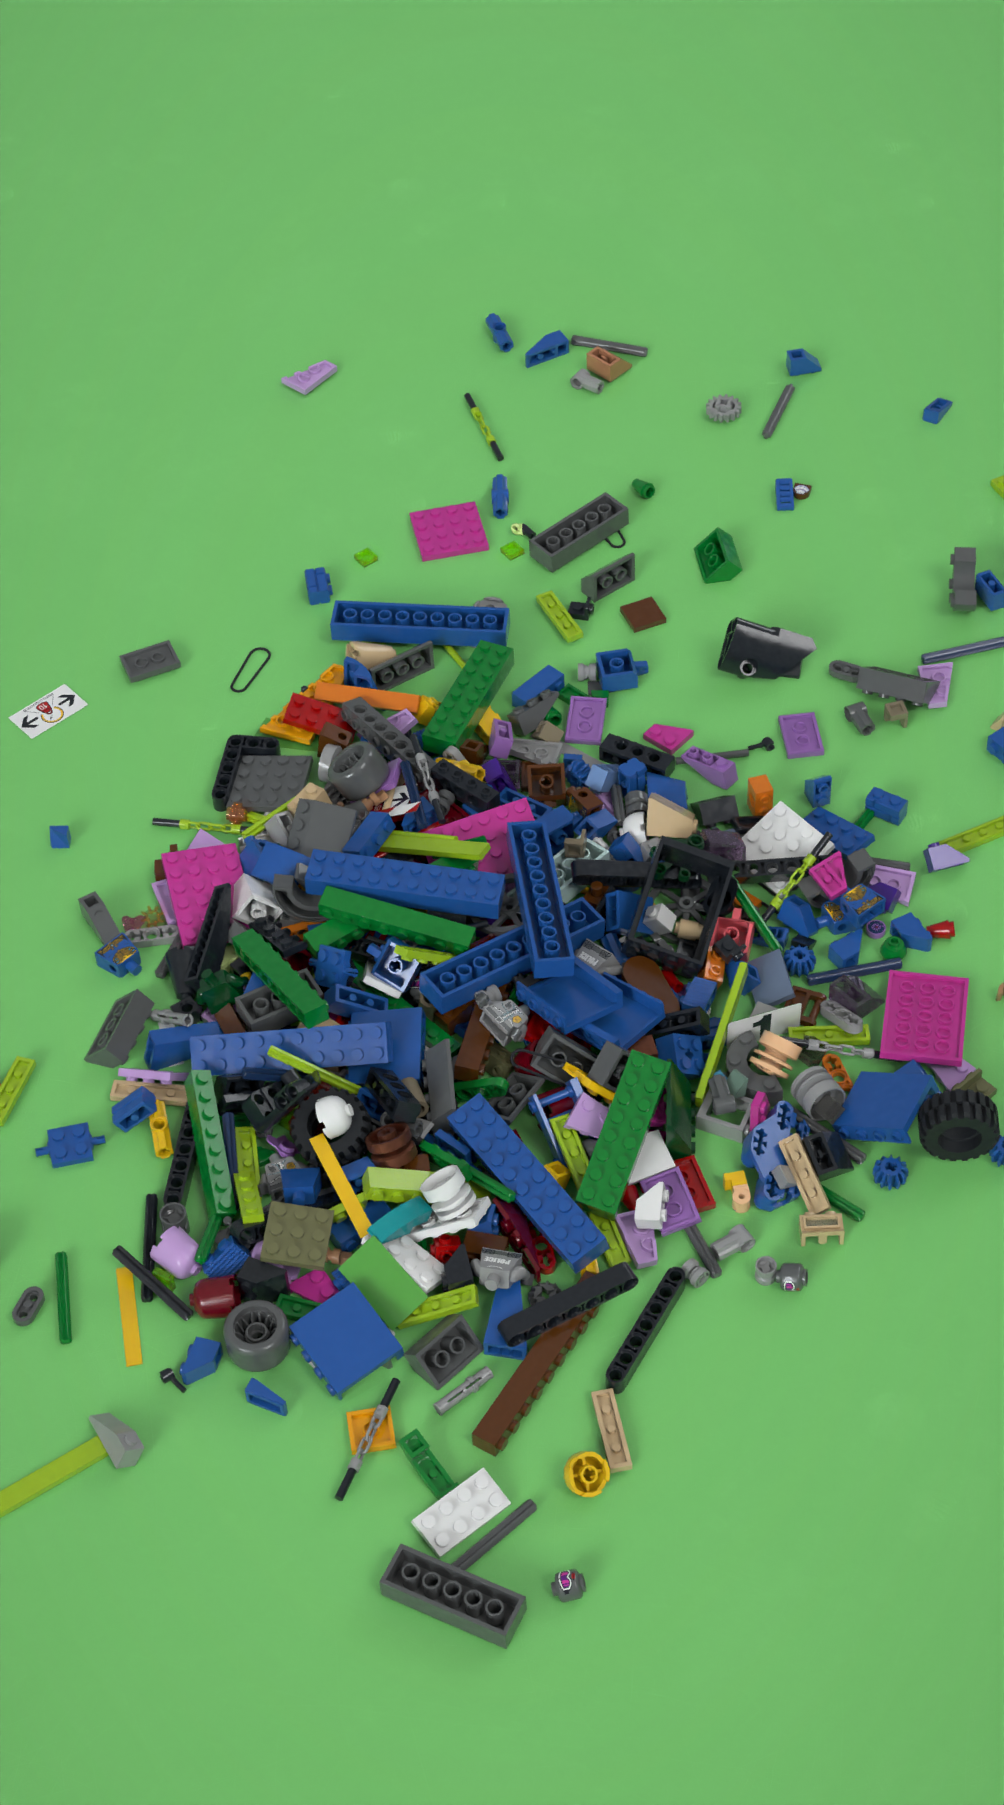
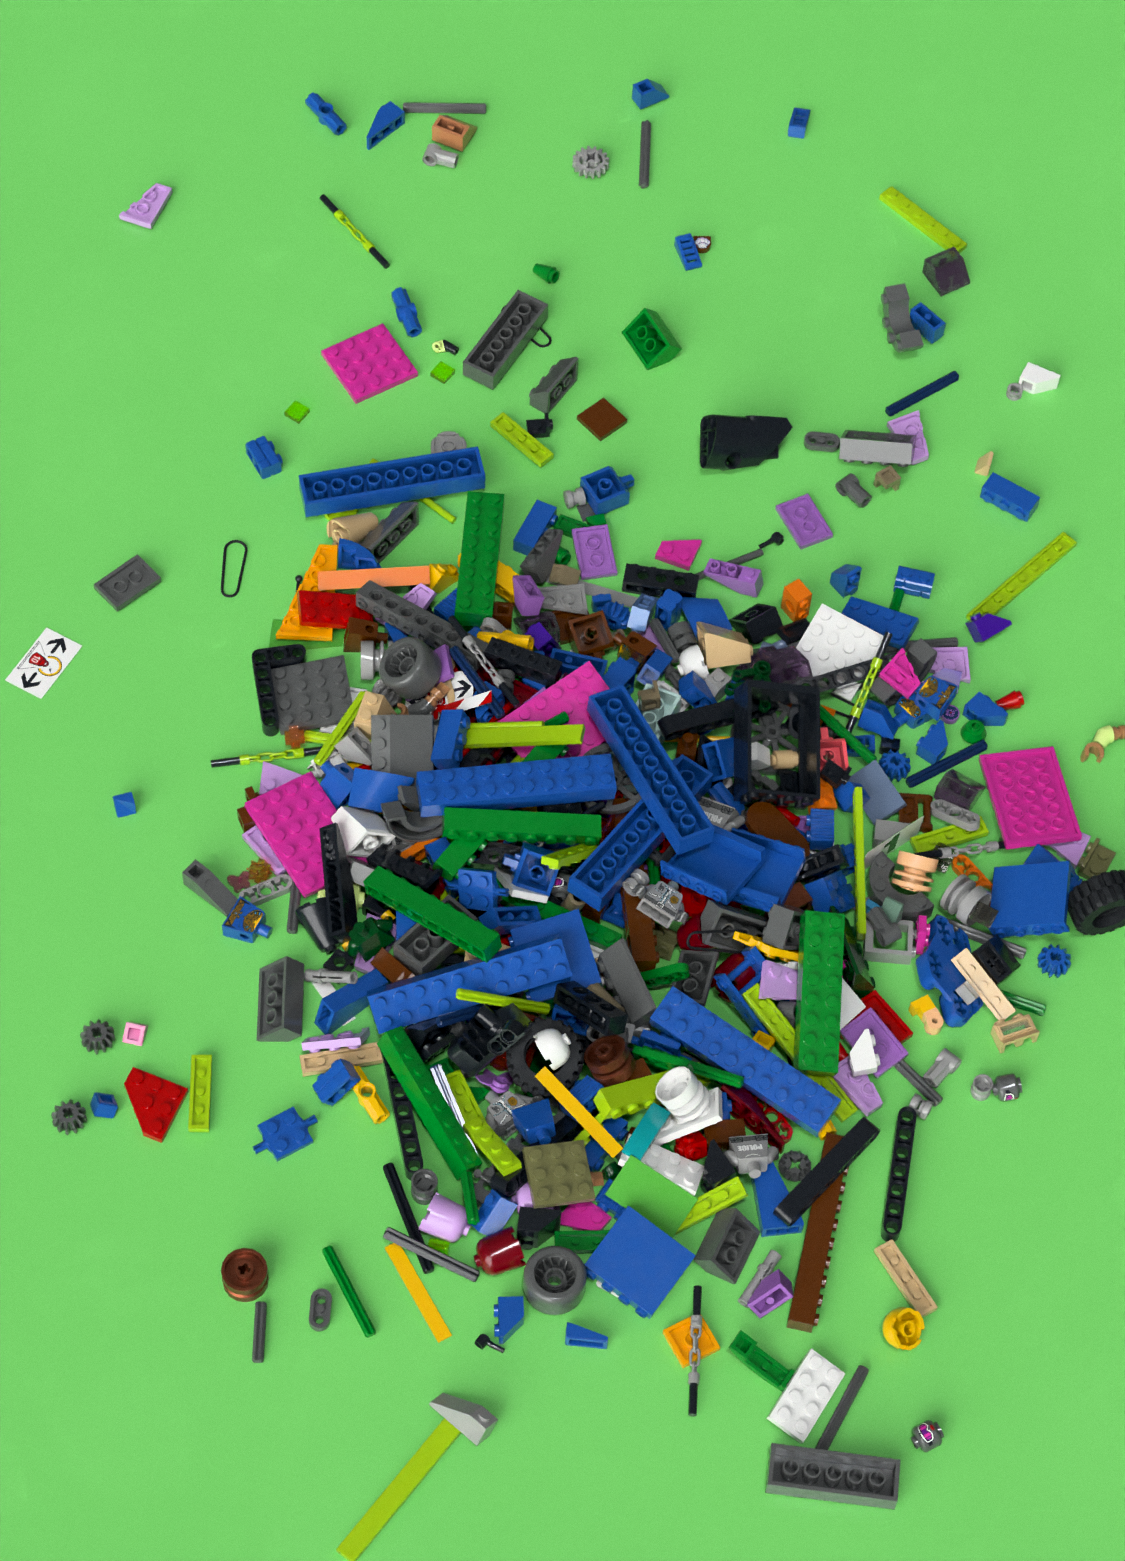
camera: 25 degrees left, 10 degrees up
none -> medium lavender slope [747,1269,793,1319]

